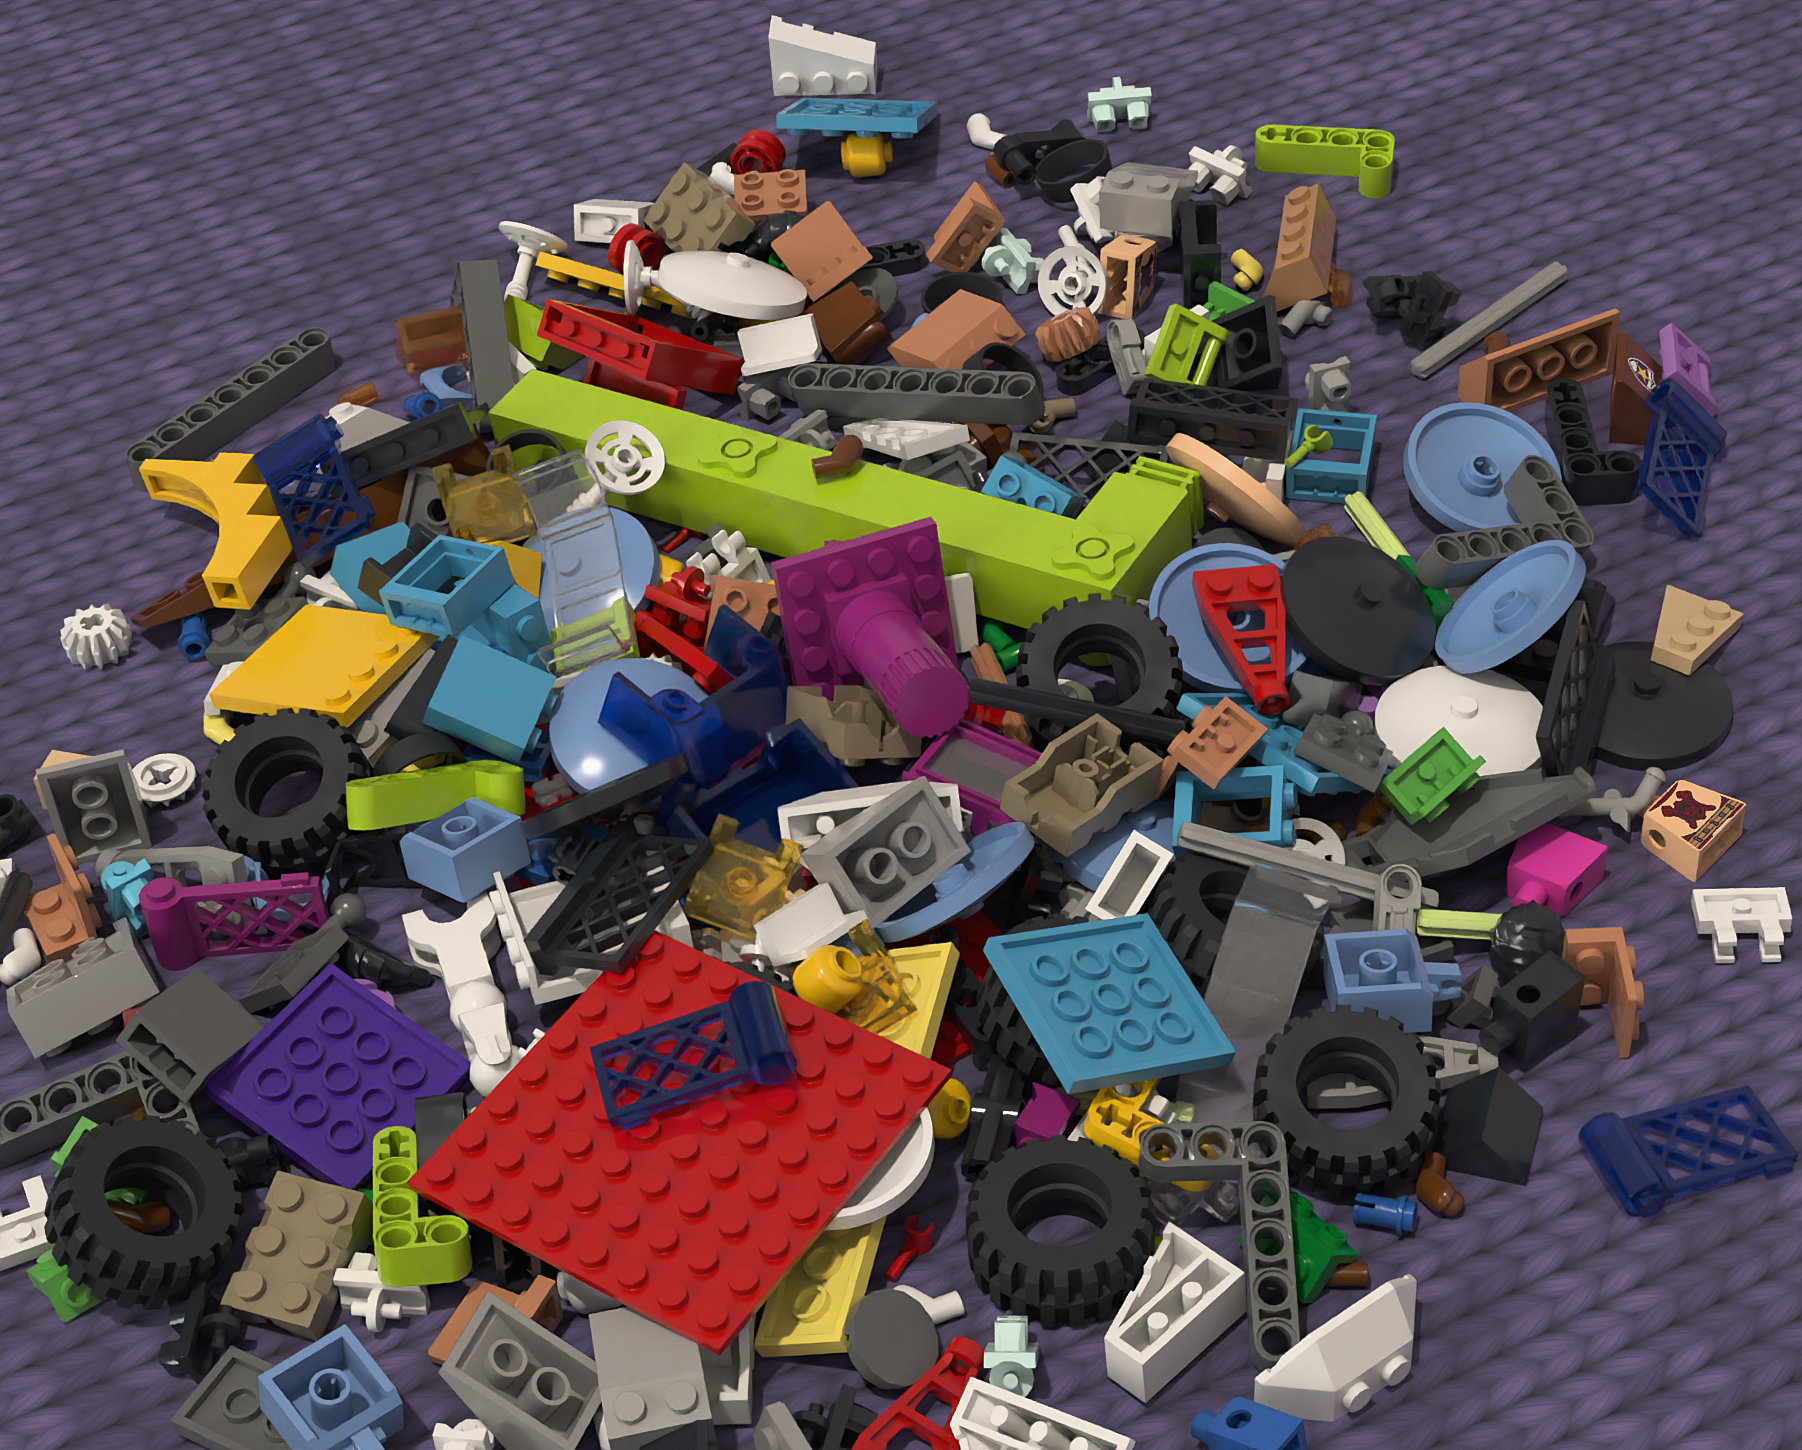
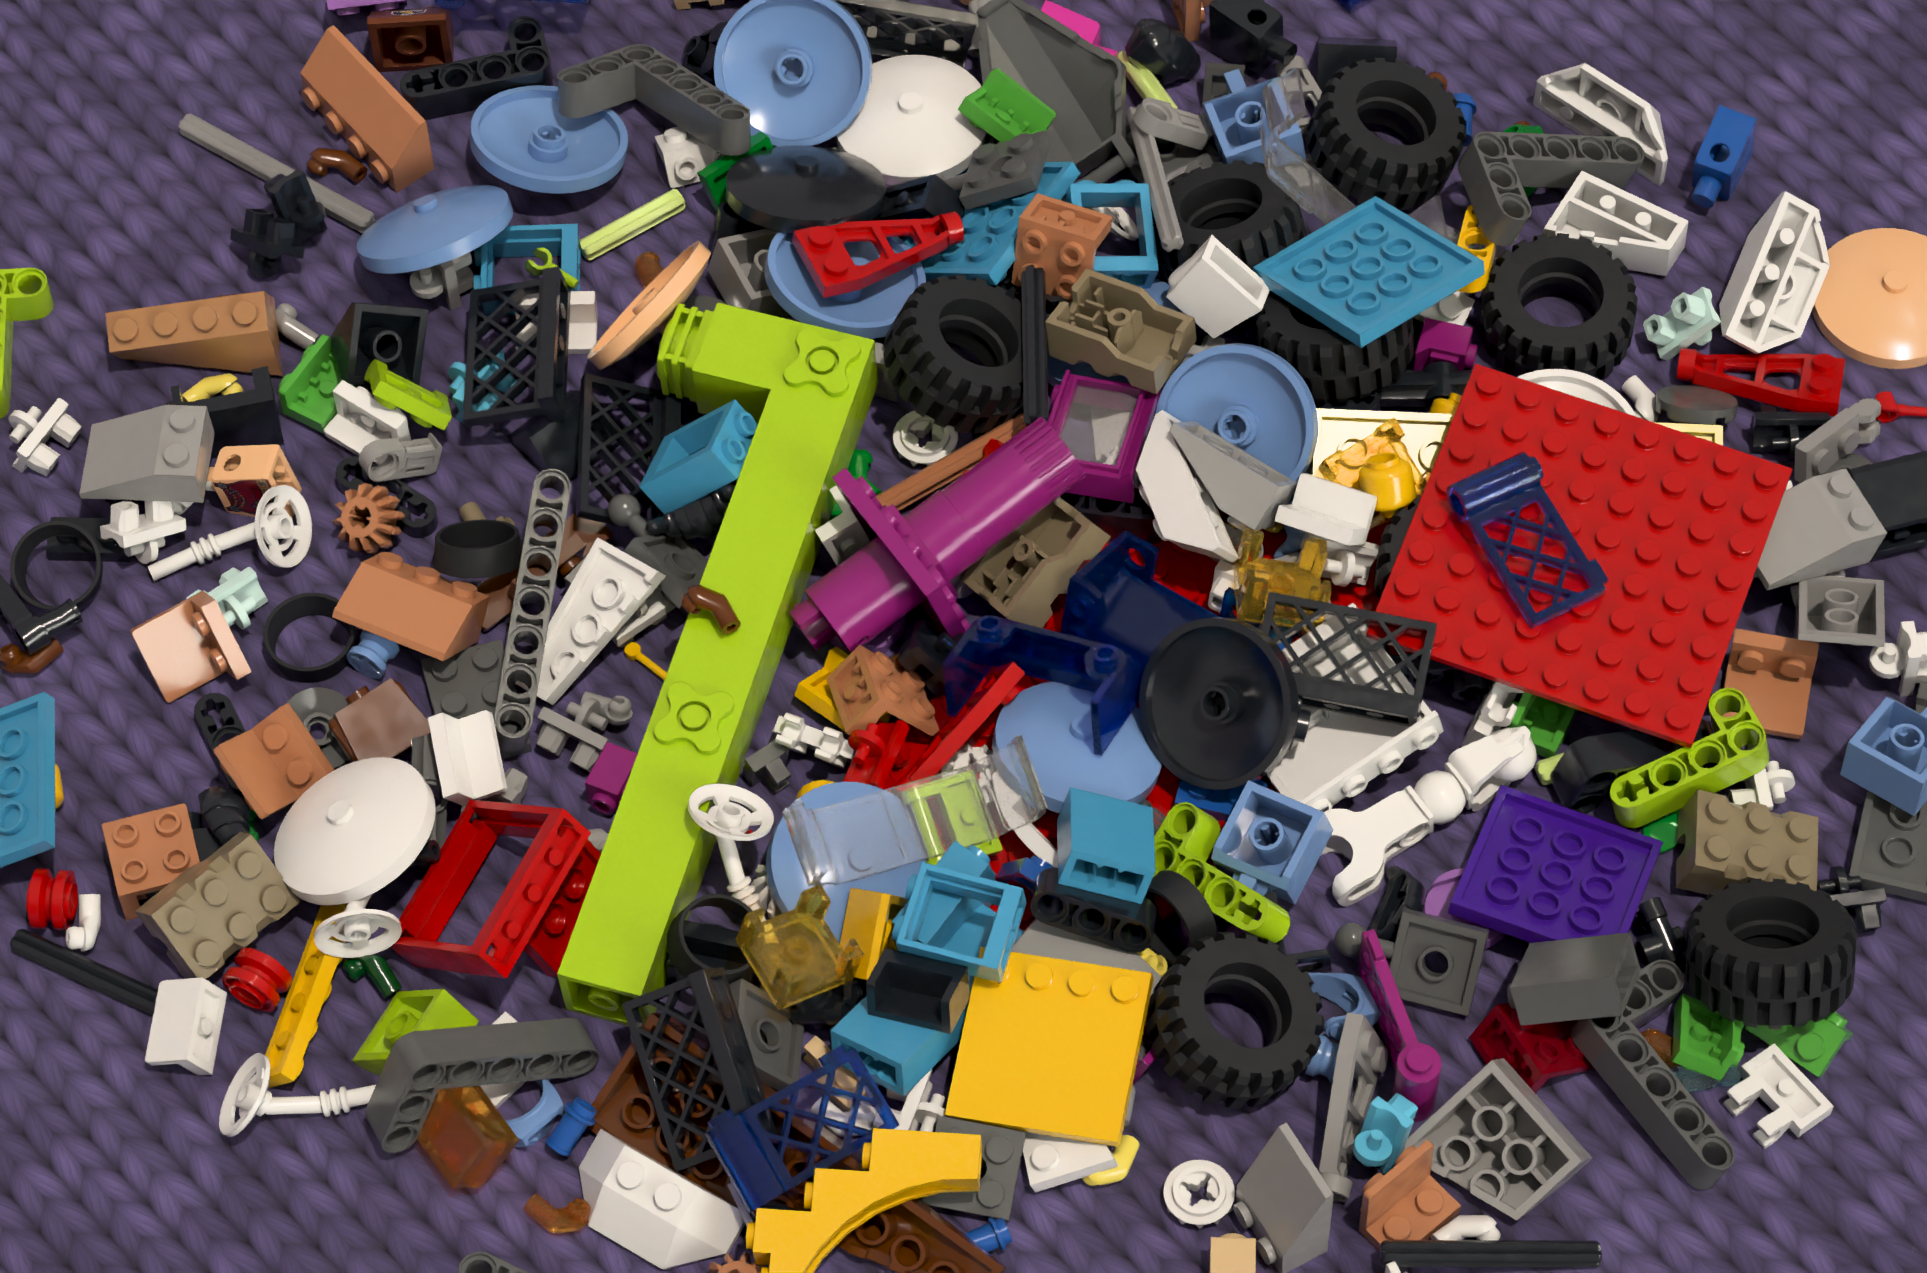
camera: 105 degrees left, 15 degrees up
none -> medium blue dish [357,185,514,274]

